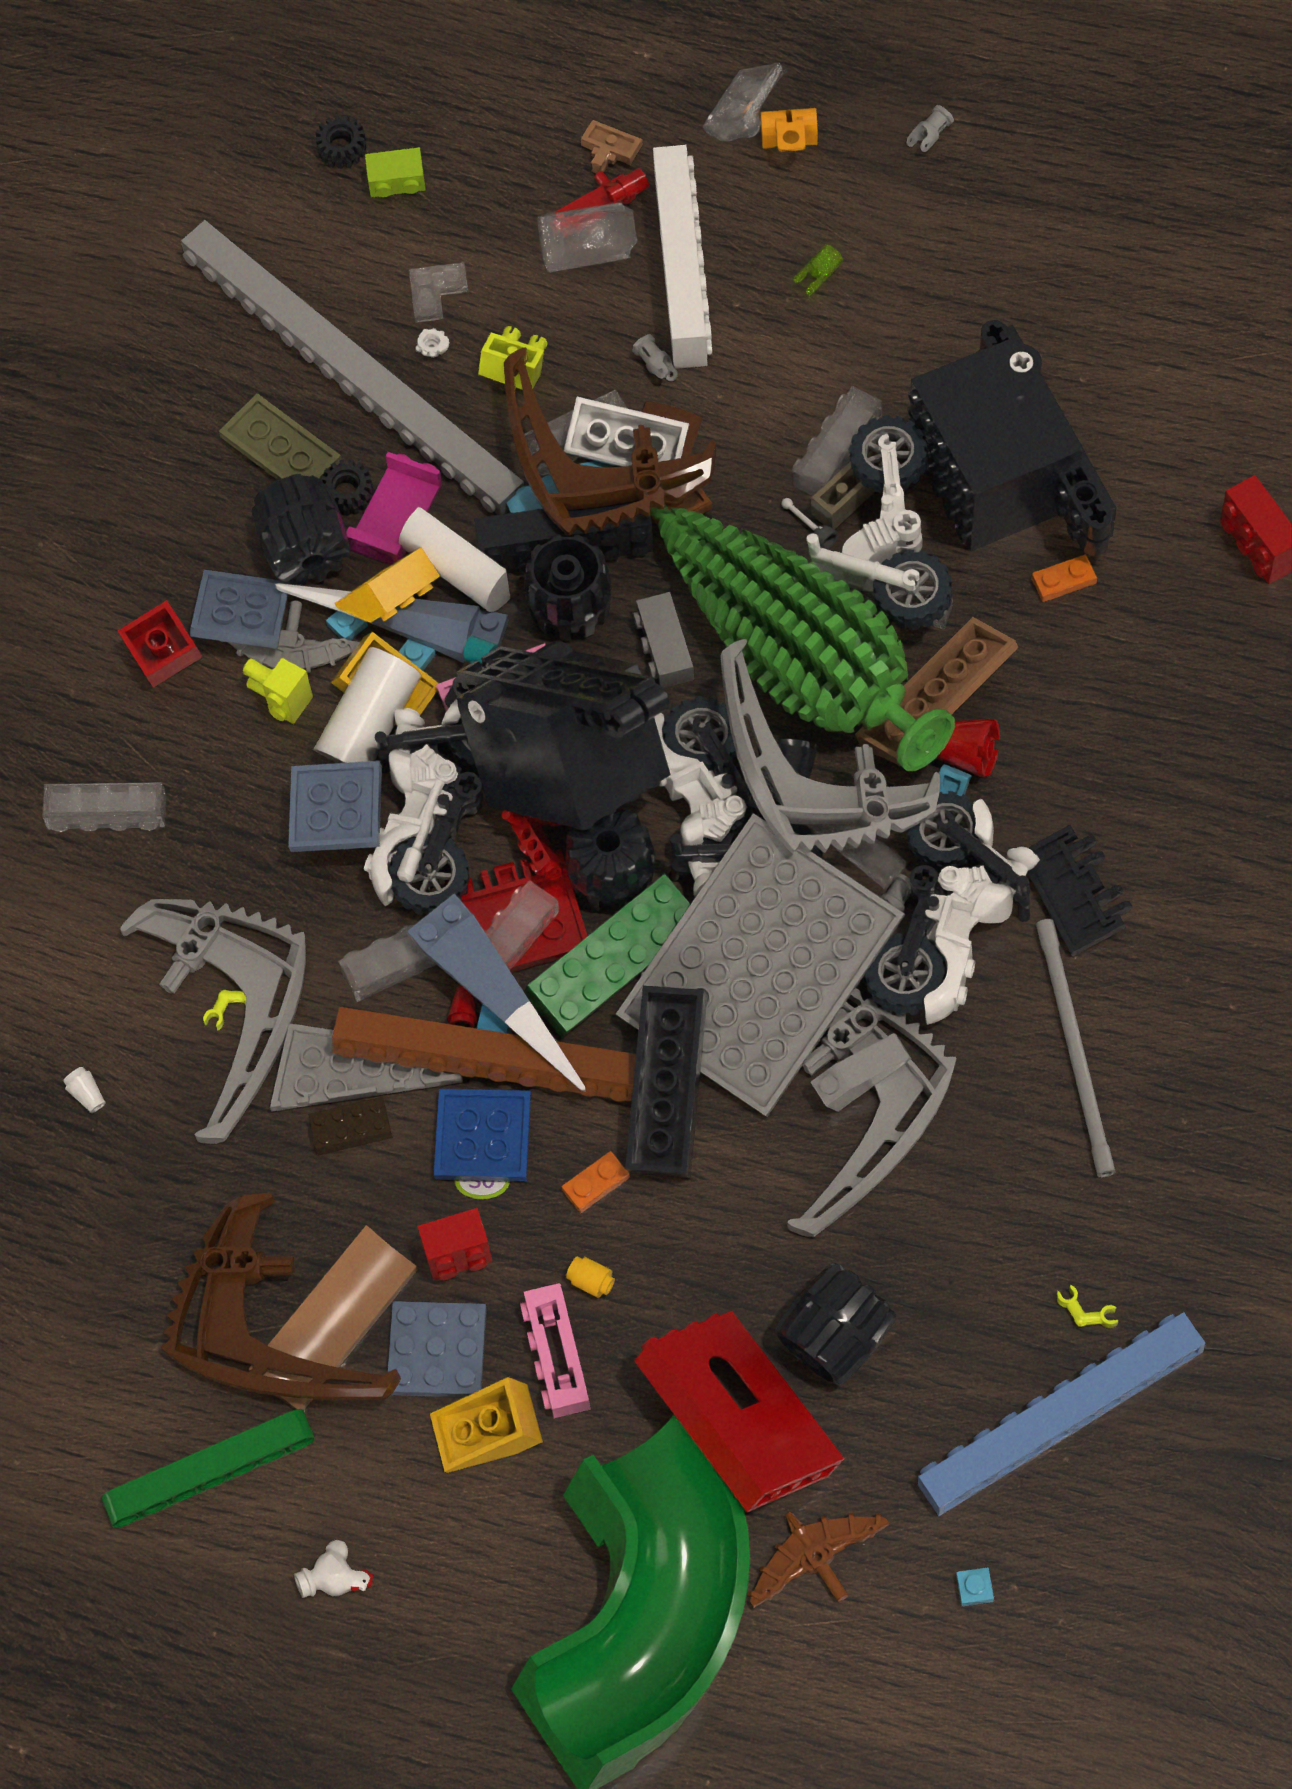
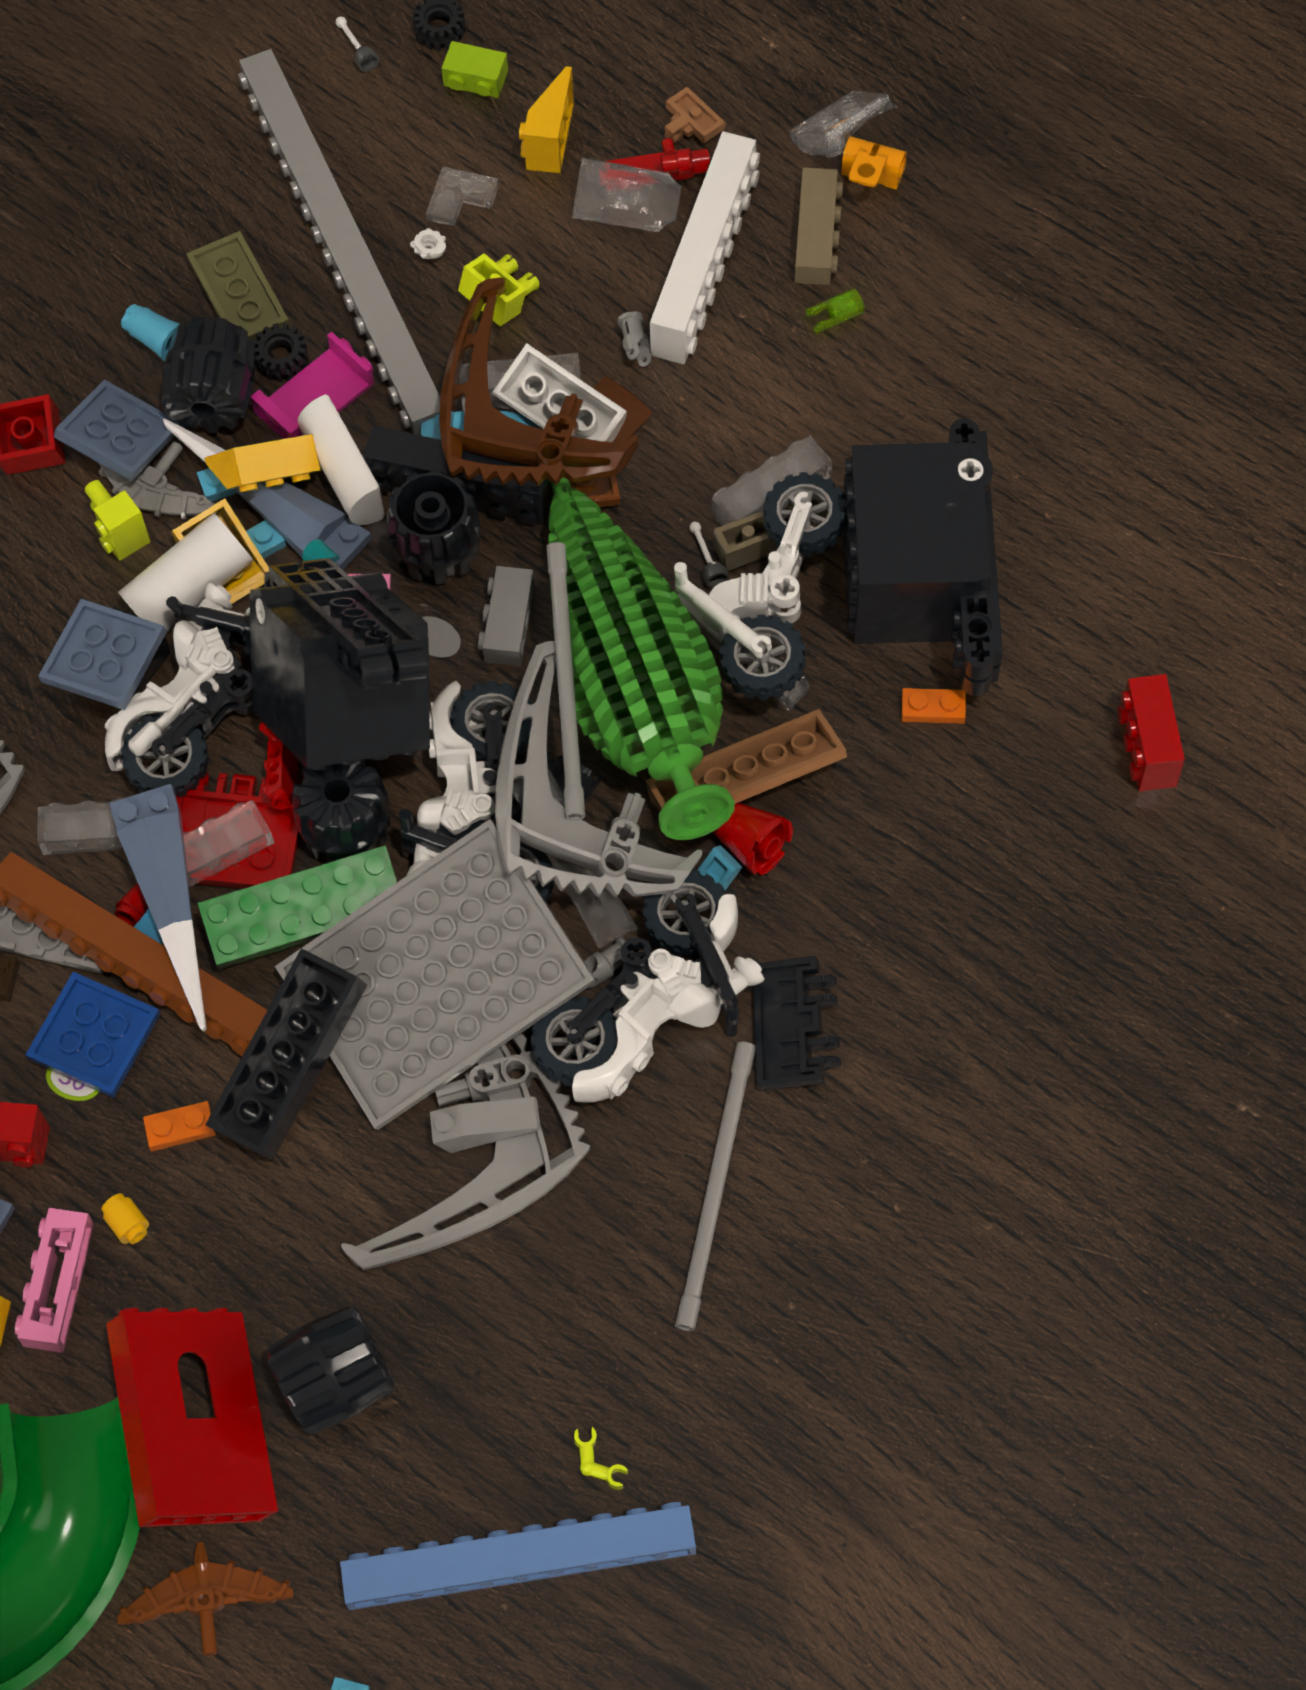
camera: 20 degrees right, 0 degrees up
light grey piece [906,105,954,152] -> none
none -> medium azure plant [121,304,180,362]
none -> dark grey hinge [336,16,379,72]
none -> yellow slope [519,66,574,174]
none -> light grey piece [546,542,585,820]
none -> dark tan brick [795,168,843,285]

